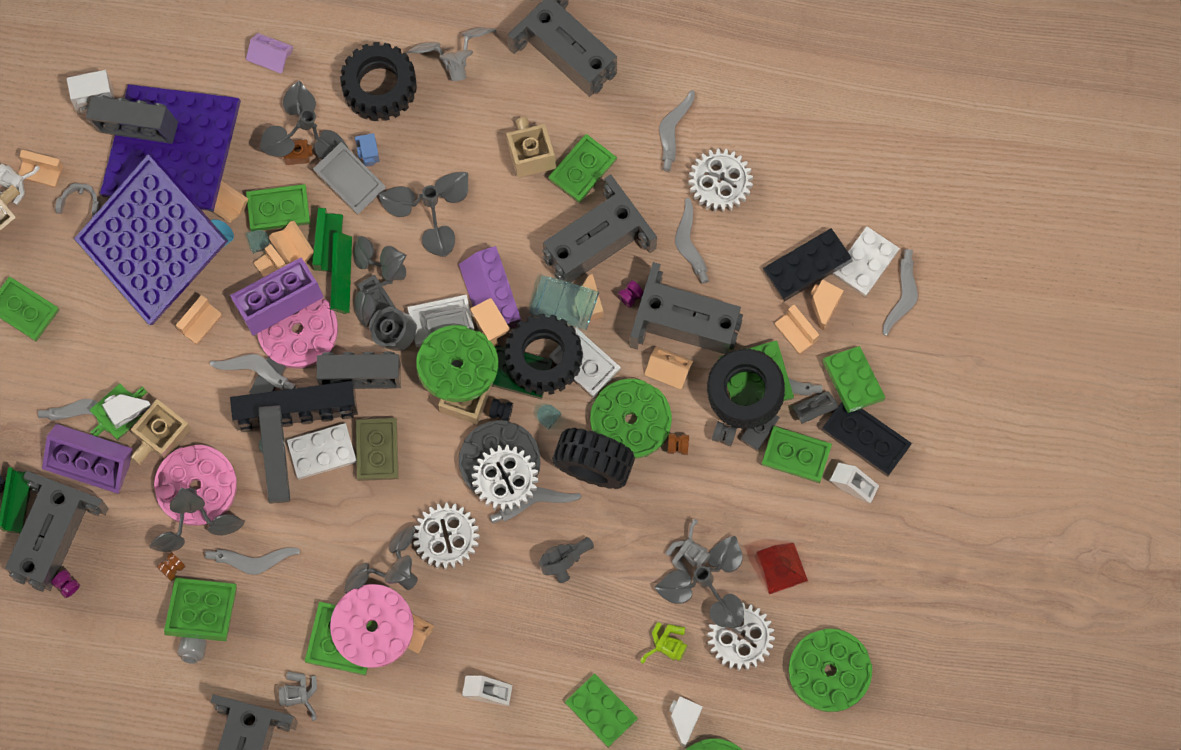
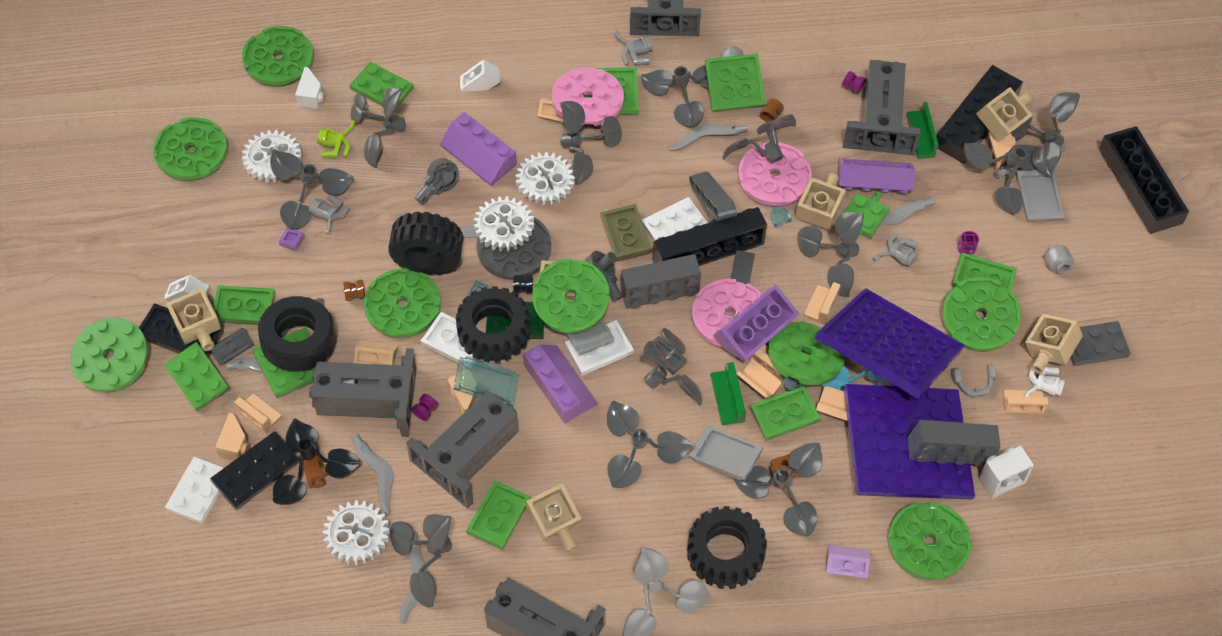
camera: 165 degrees right, 15 degrees down
white slope [102,394,151,429] -> none
light grey piece [210,354,296,390] -> none
green tile [330,232,352,314] -> none
medium blue brick [355,133,380,166] -> none
dark grey brick [369,307,417,351] -> none
light nougat panel [470,298,510,347] -> none
clear red slope [755,543,808,595] -> none
light grey piece [883,249,918,336] -> none
none -> bright green plate [70,318,149,393]
none -> tan brick [166,288,221,351]
none -> black plant [273,418,361,505]
none -> medium lavender tile [279,228,305,251]
none -> dark orange brick [303,455,327,489]
none -> dark grey plant [350,87,405,168]
none -> dark grey plant [390,514,452,608]
none -> medium lavender slope [440,112,517,186]
none -> dark grey pin [585,251,623,302]
none -> dark grey plant [641,65,708,127]
none -> bright green plate [767,321,845,385]
none -> clear light blue tile [770,206,792,227]
none -> dark grey plant [797,212,864,297]
none -> light grey piece [874,234,918,266]
none -> bright green plate [888,502,972,580]
none -> bright green plate [942,277,1021,351]
none -> magenta wheel [957,231,979,255]

